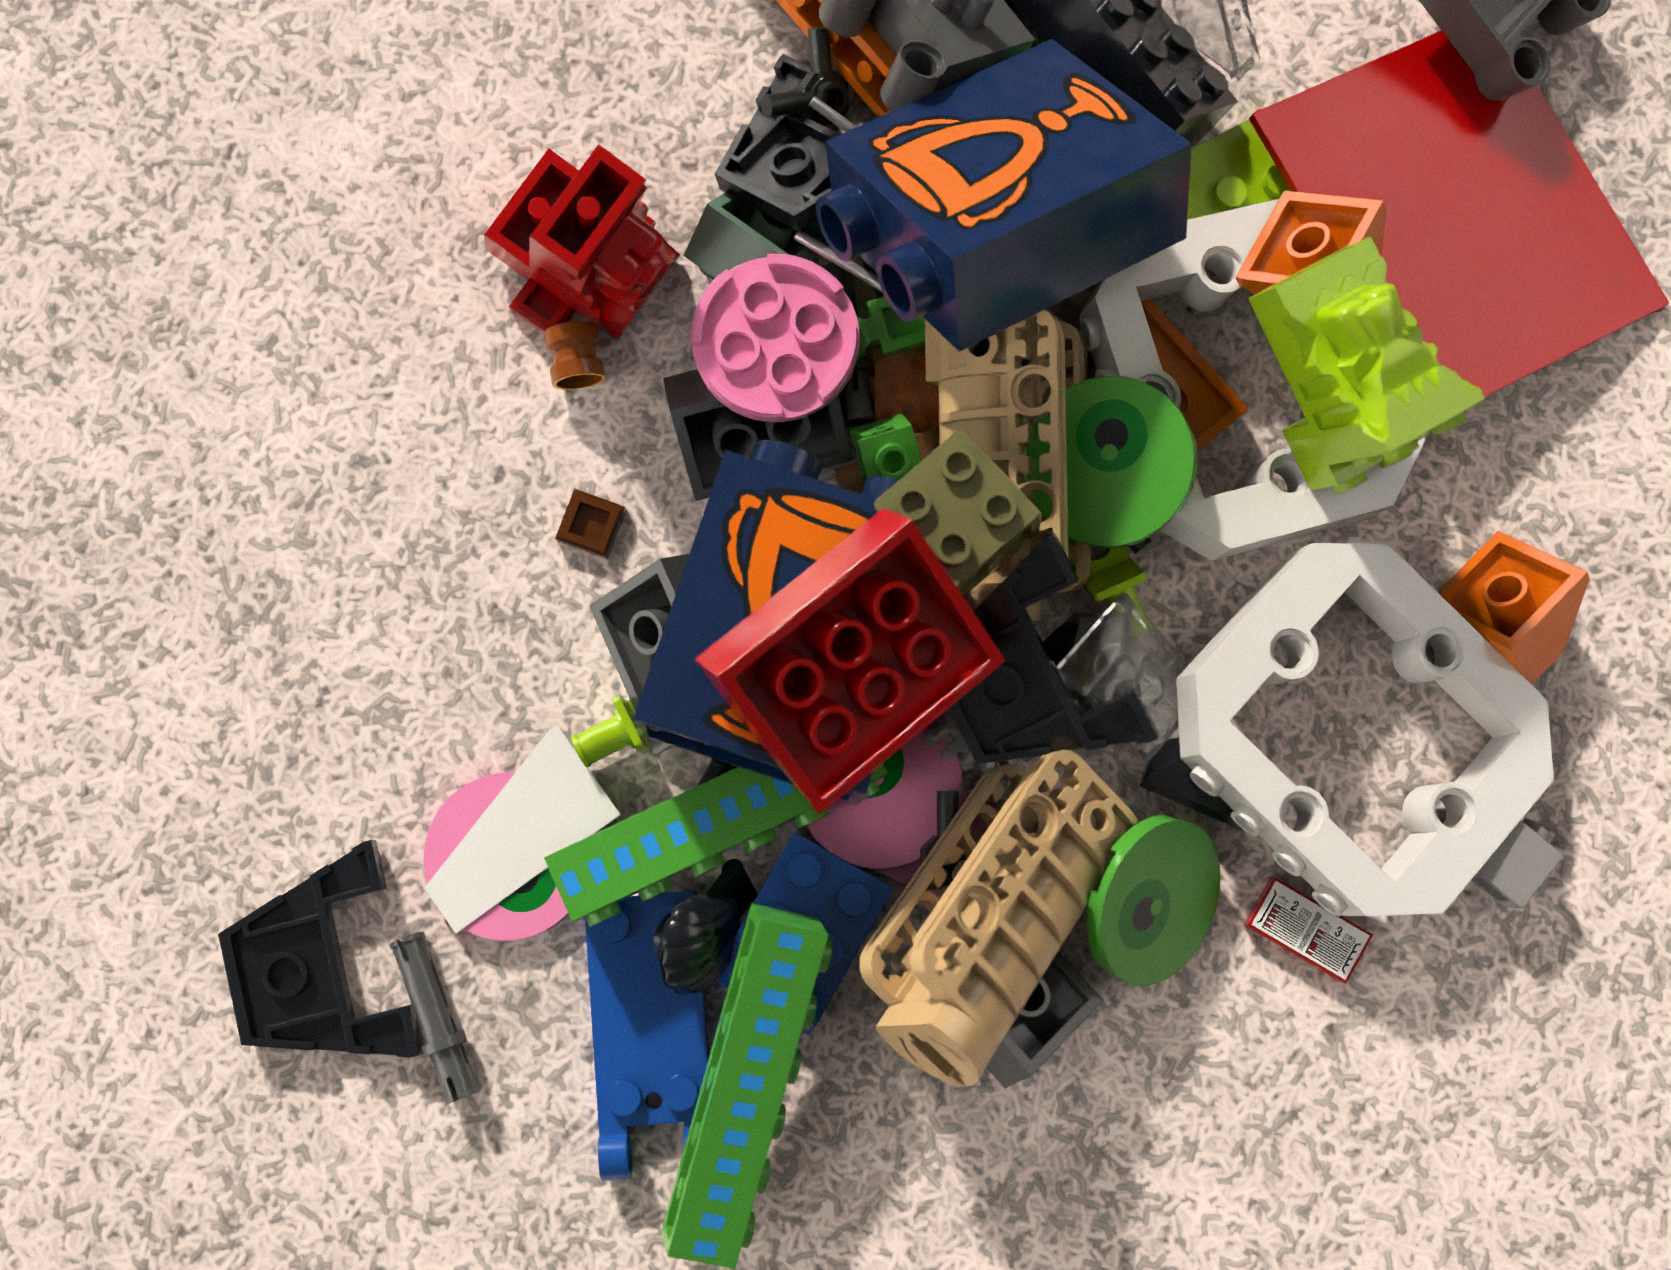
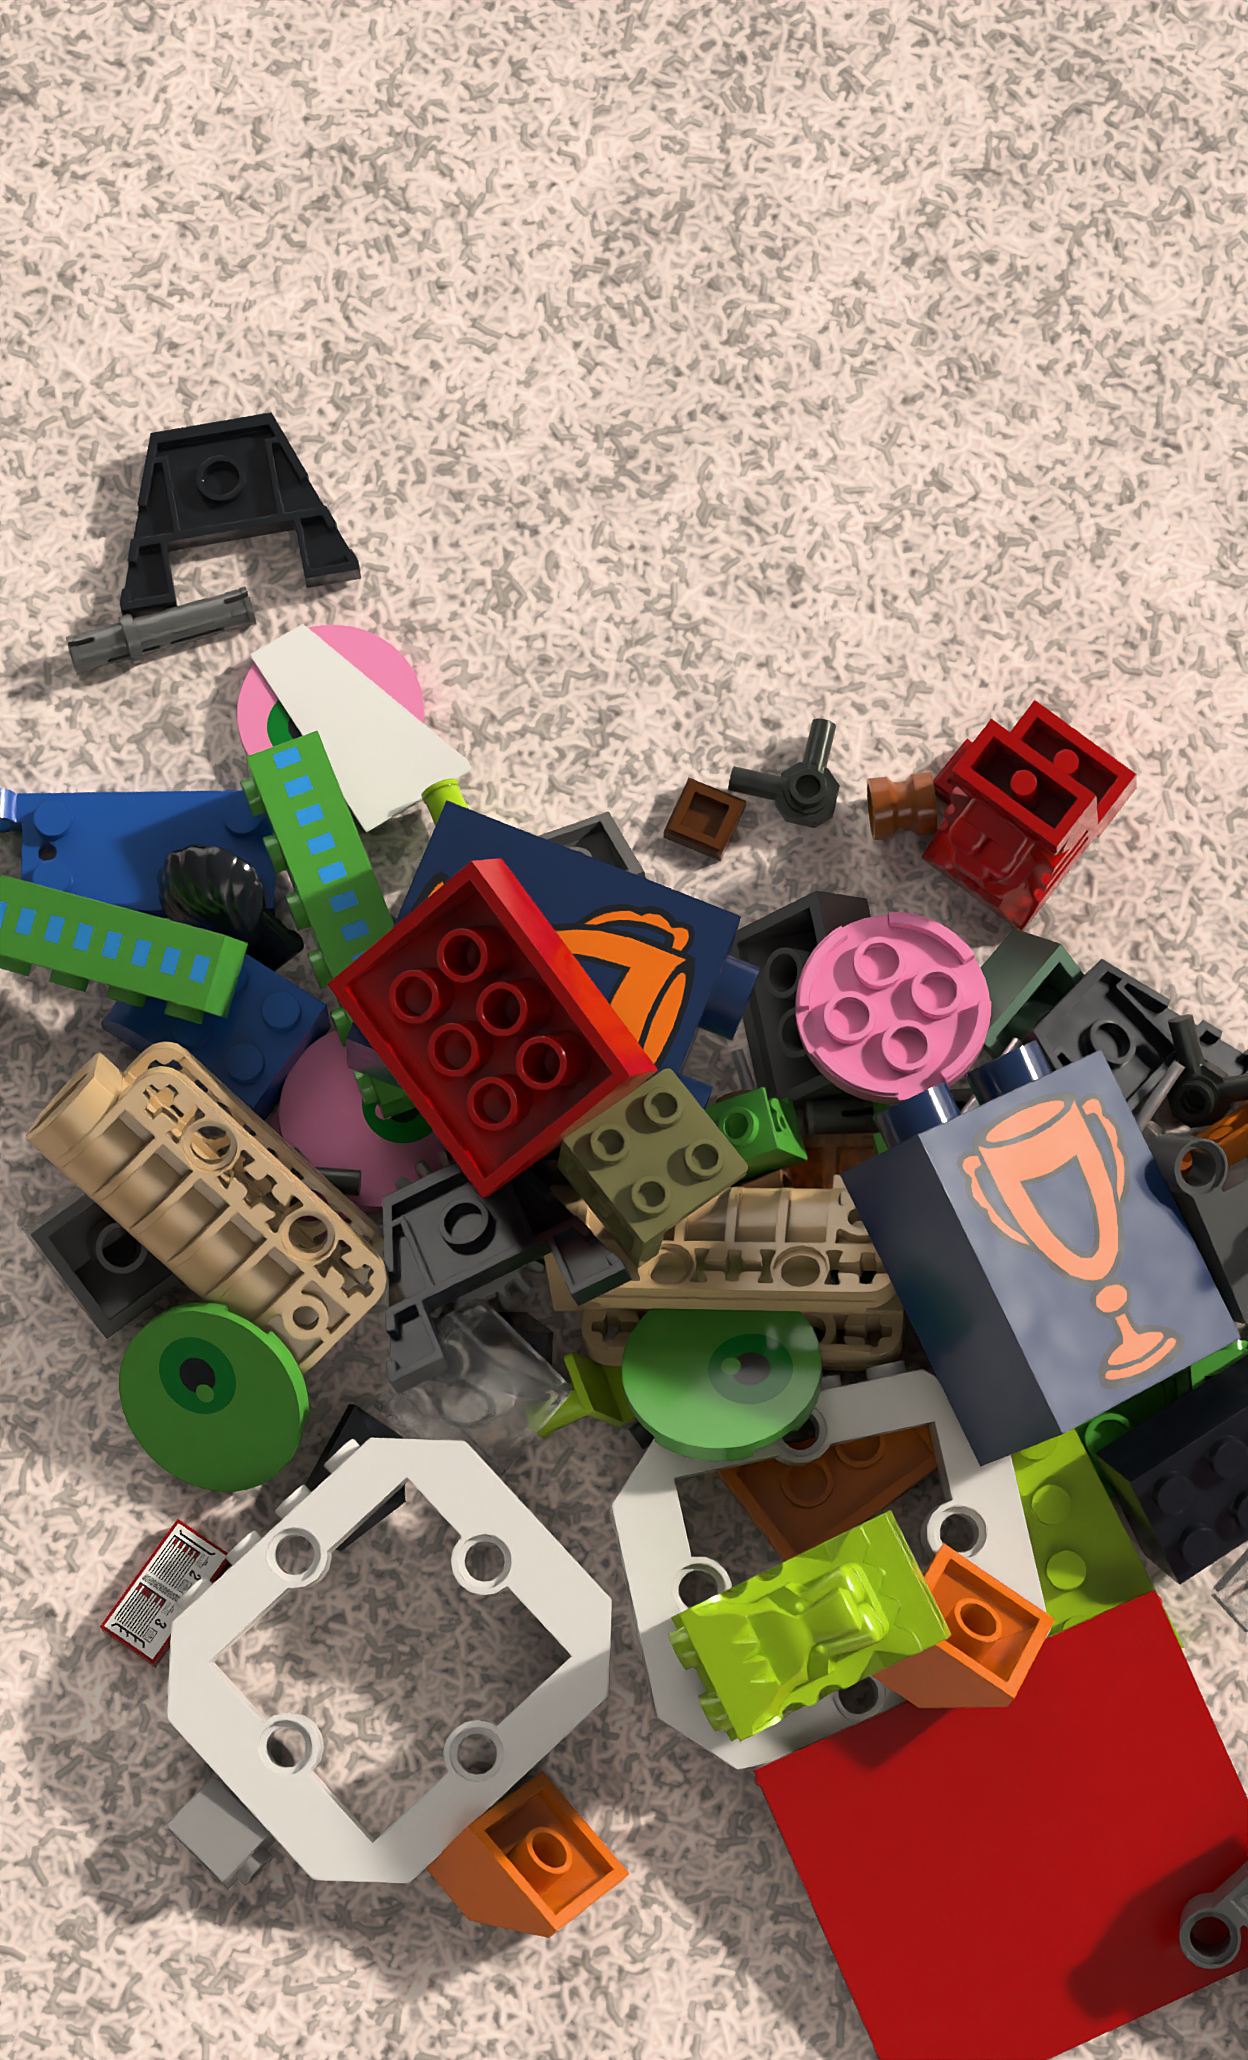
camera: 90 degrees right, 10 degrees down
none -> pearl dark grey piece [728,718,840,828]

